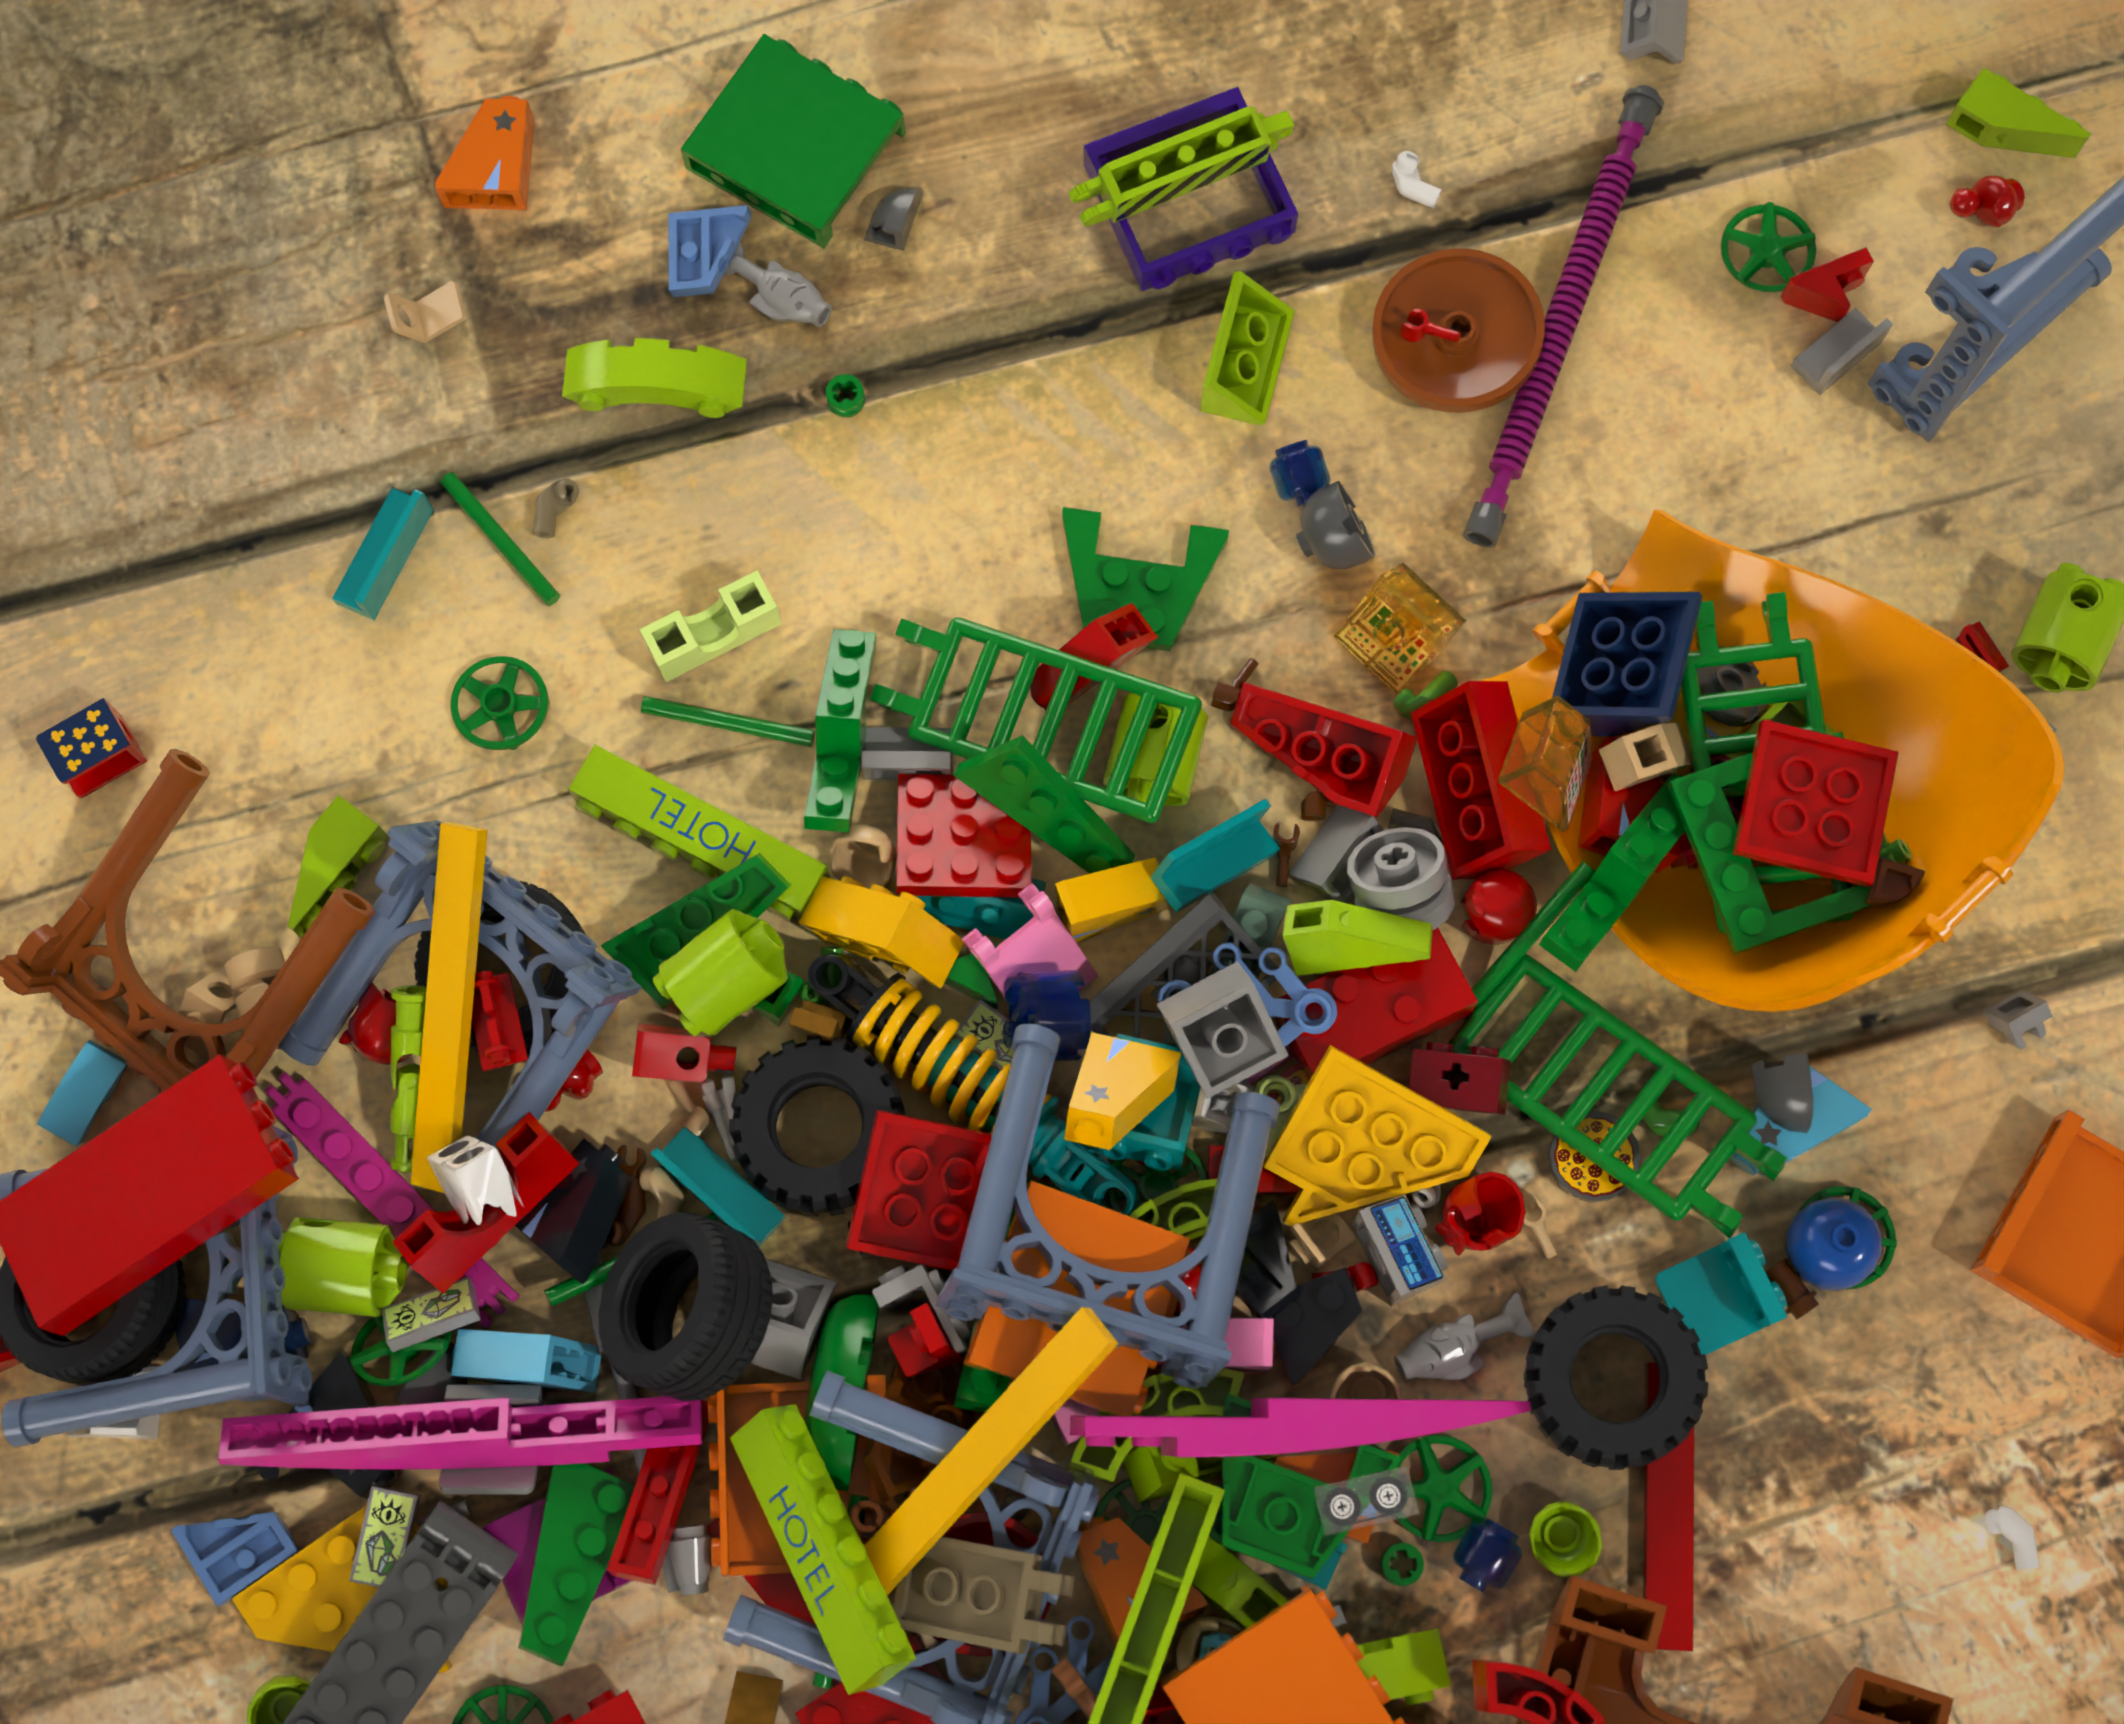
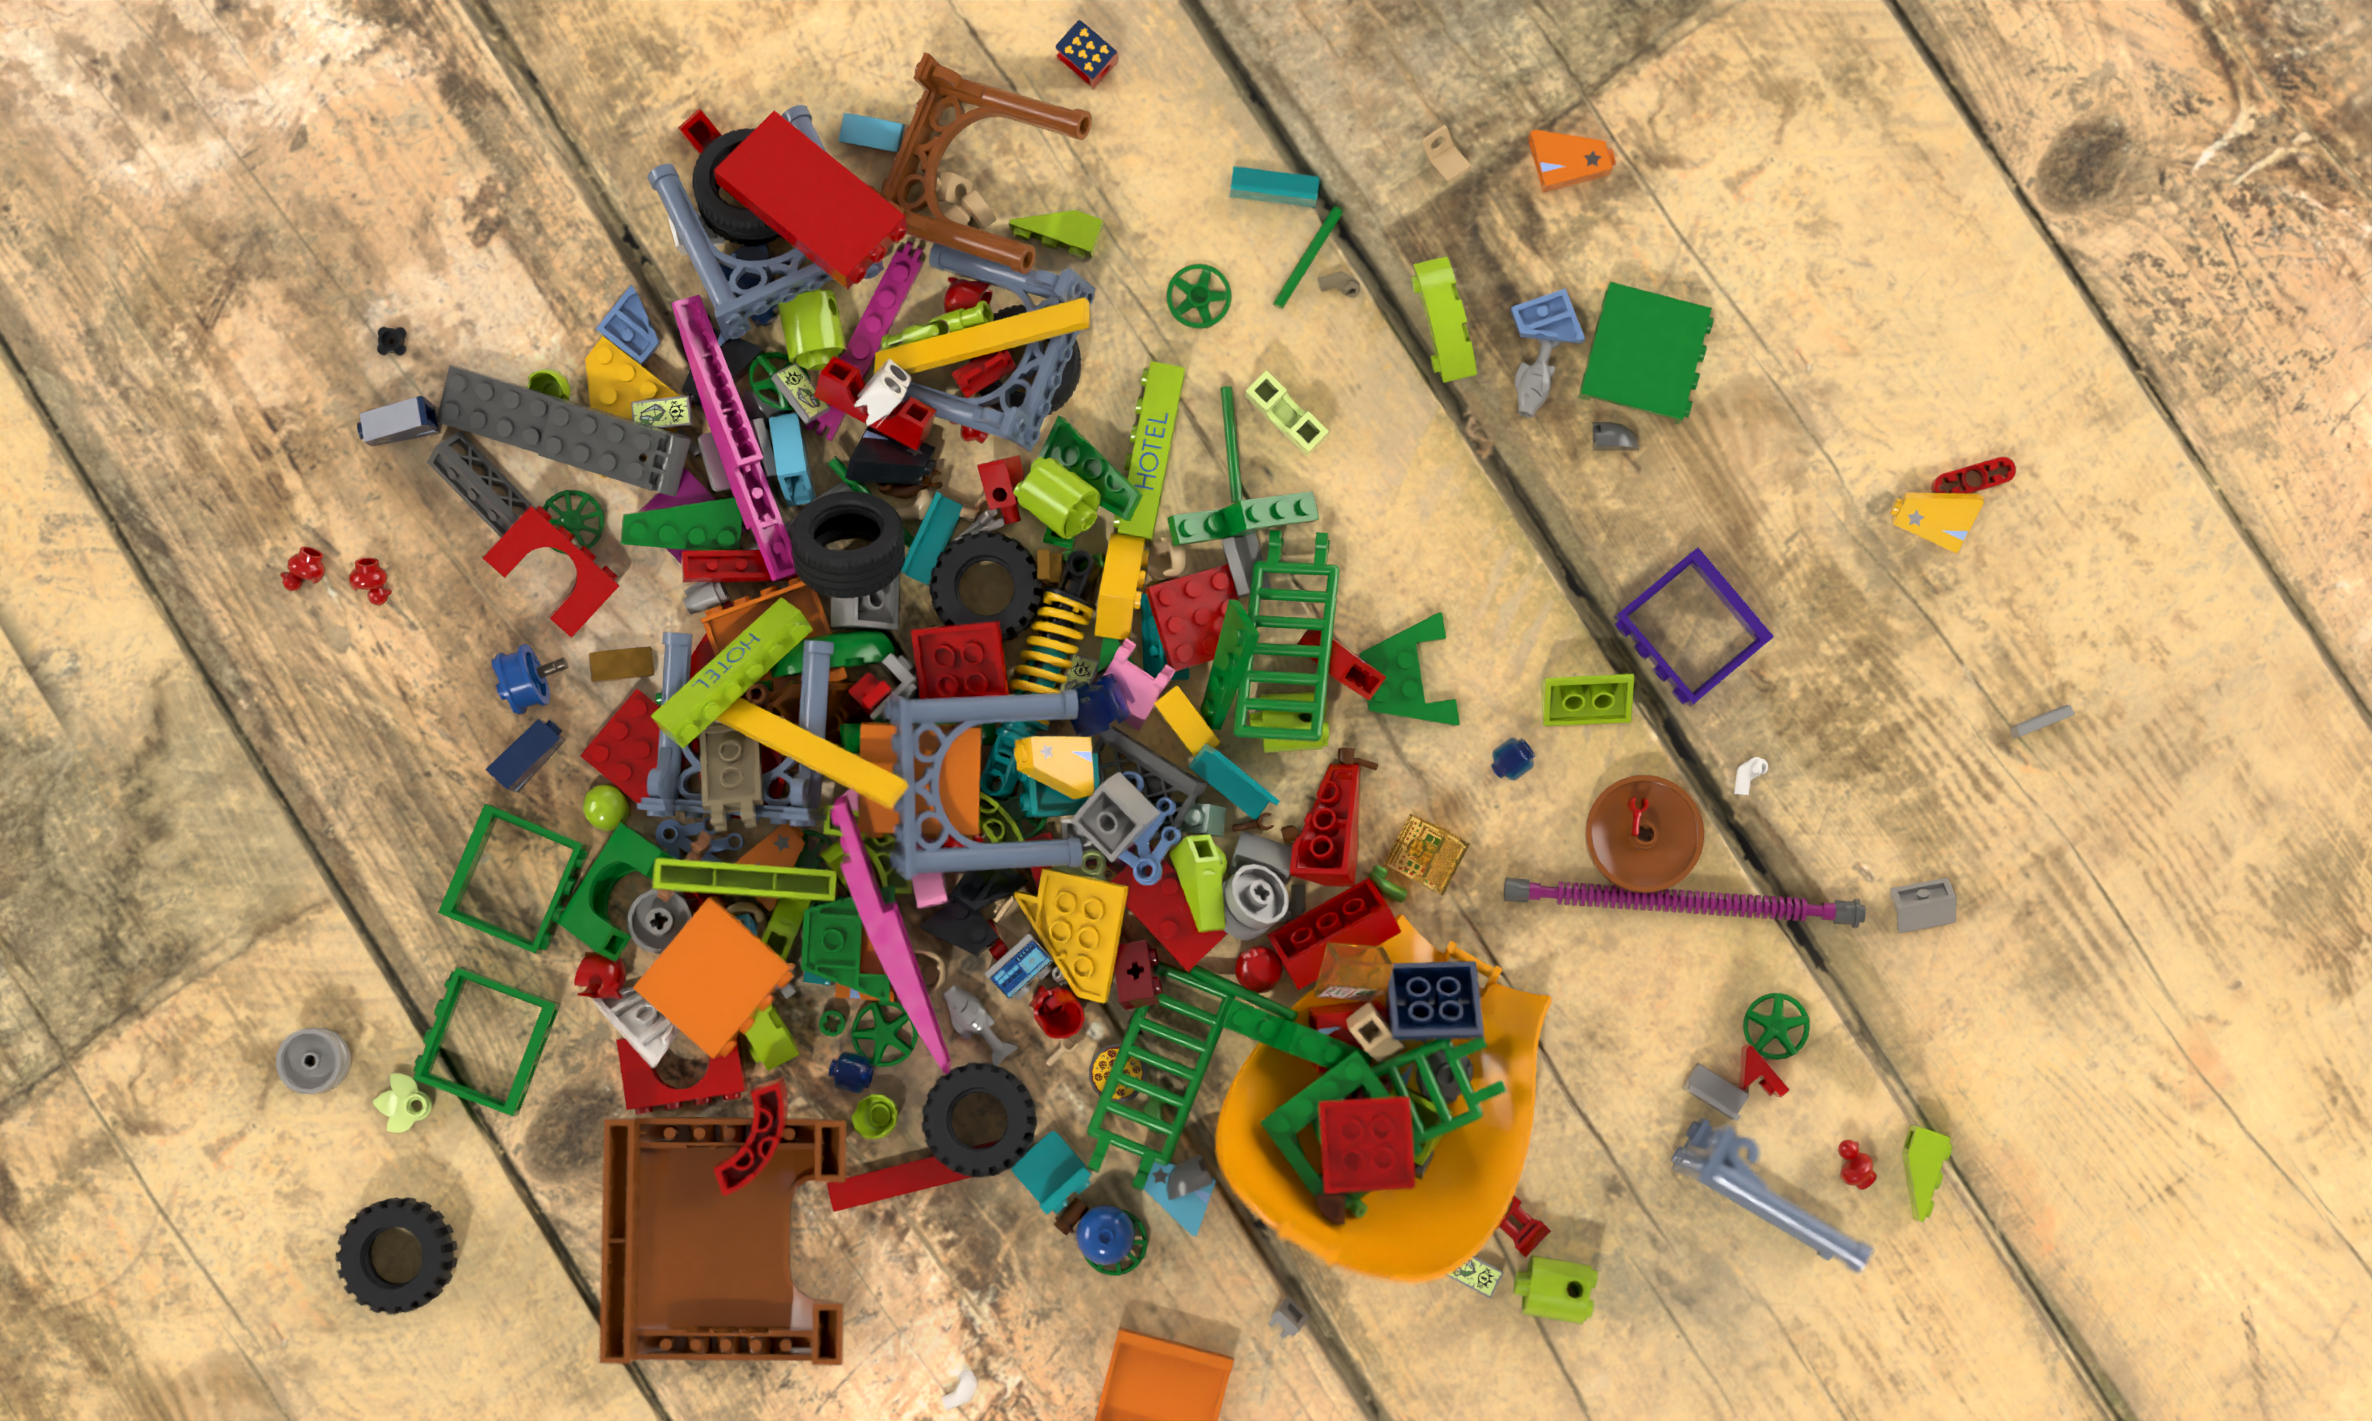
camera: 70 degrees right, 10 degrees up
green bush [826,374,865,417] -> none
lime hinge [1068,107,1294,227] -> none
dark grey cylinder [1296,481,1375,569] -> none
clear tile [1313,1466,1419,1536] -> none

